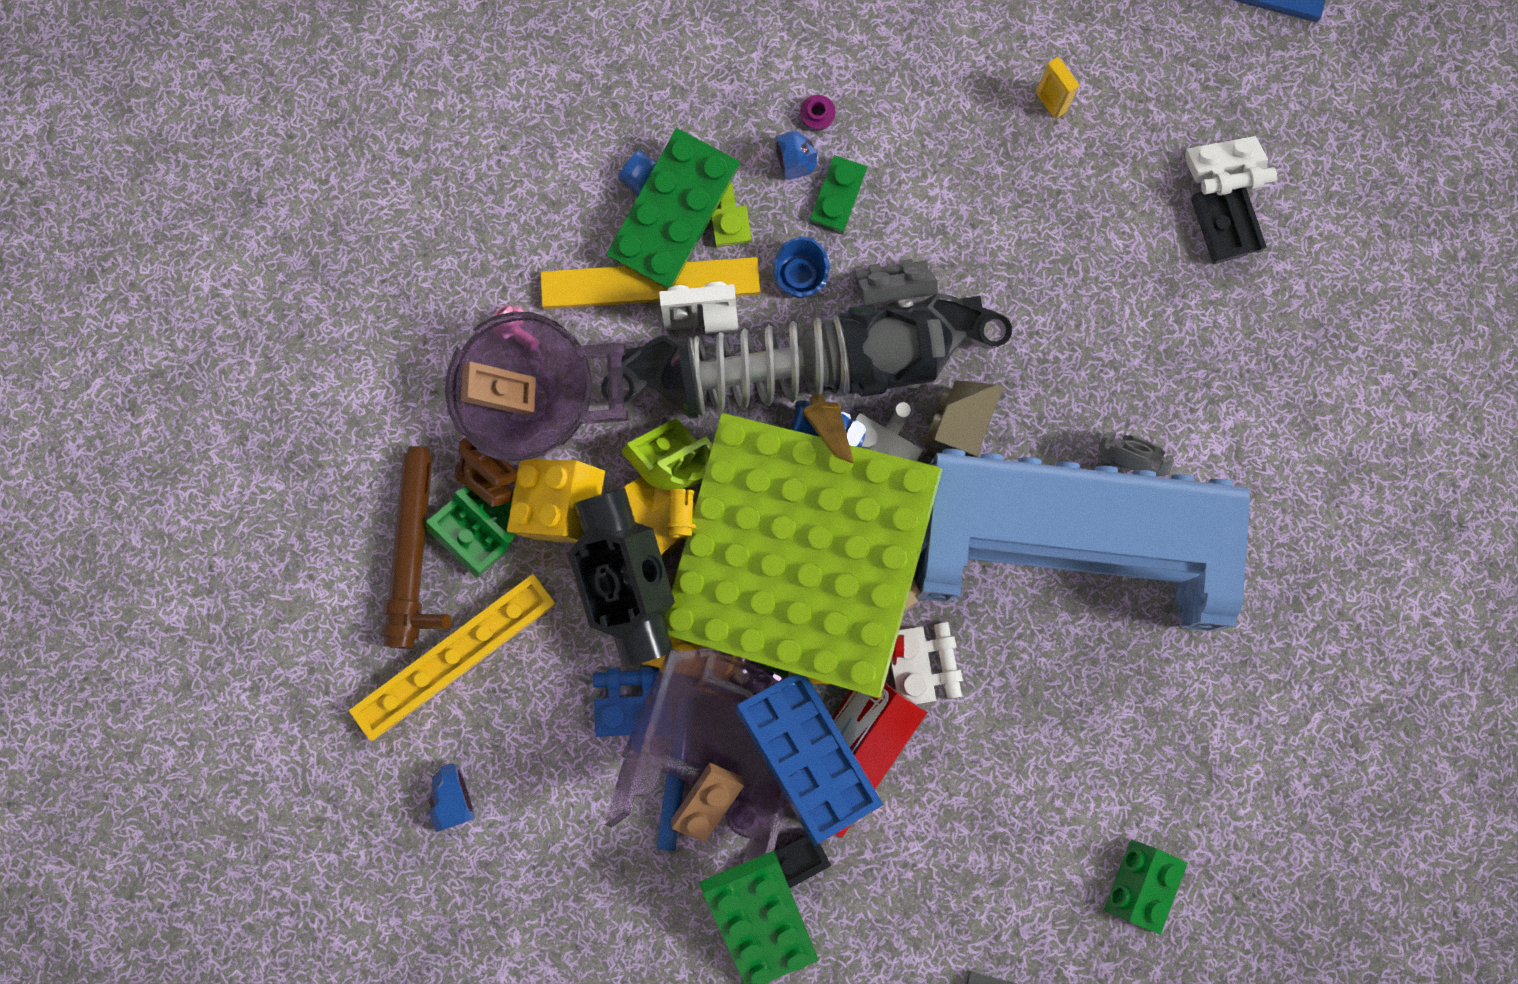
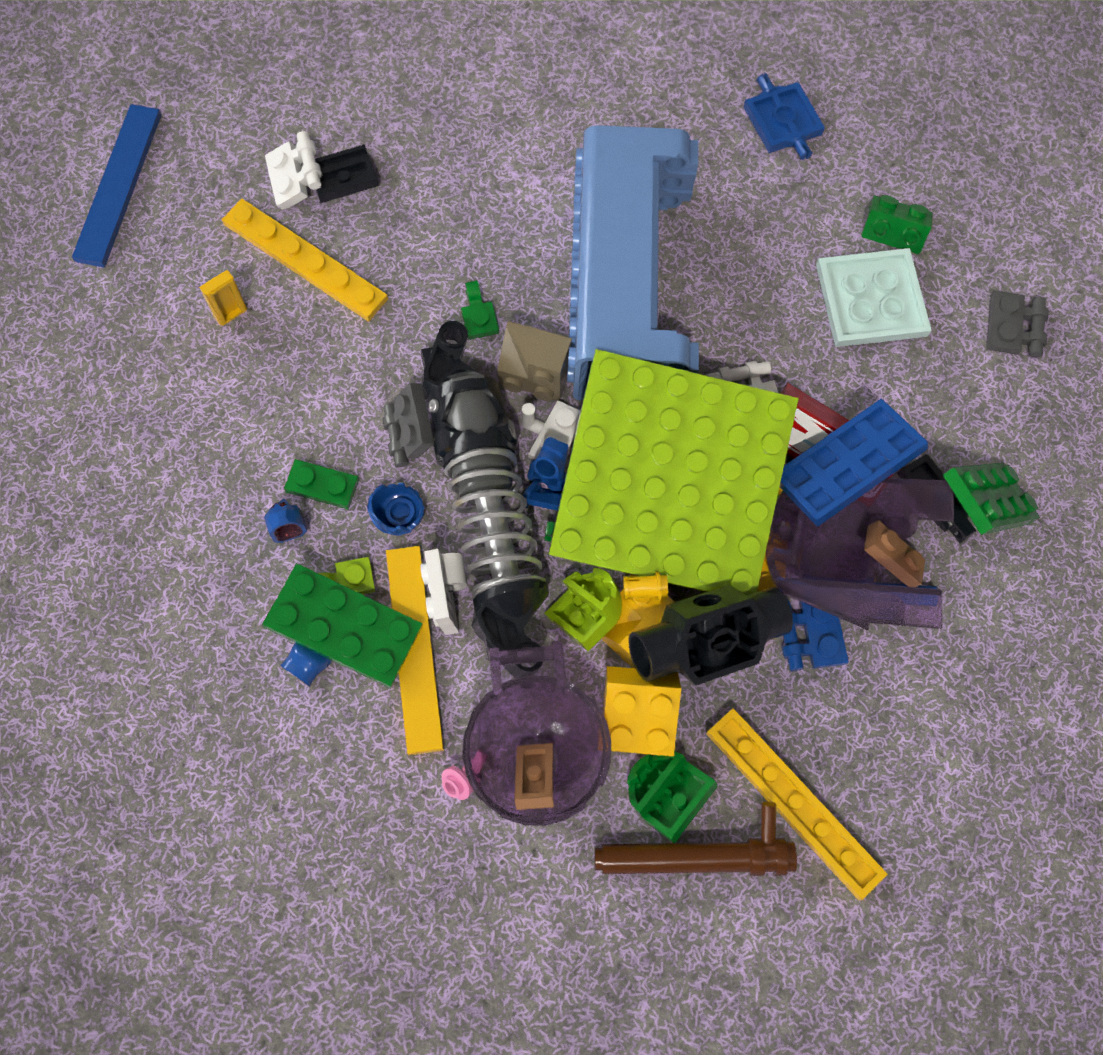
camera: 95 degrees left, 10 degrees down
blue rock [428,763,475,832] -> none
reddish brown piece [454,436,517,506] -> none
magenta plate [800,95,836,131] -> none
pearl gold bar [803,394,854,464] -> none
dark grey tile [1099,432,1174,476] -> none
none -> yellow plate [221,198,388,322]
none -> green plate [461,280,499,340]
none -> blue plate [743,73,825,160]
none -> light aqua plate [816,248,932,347]

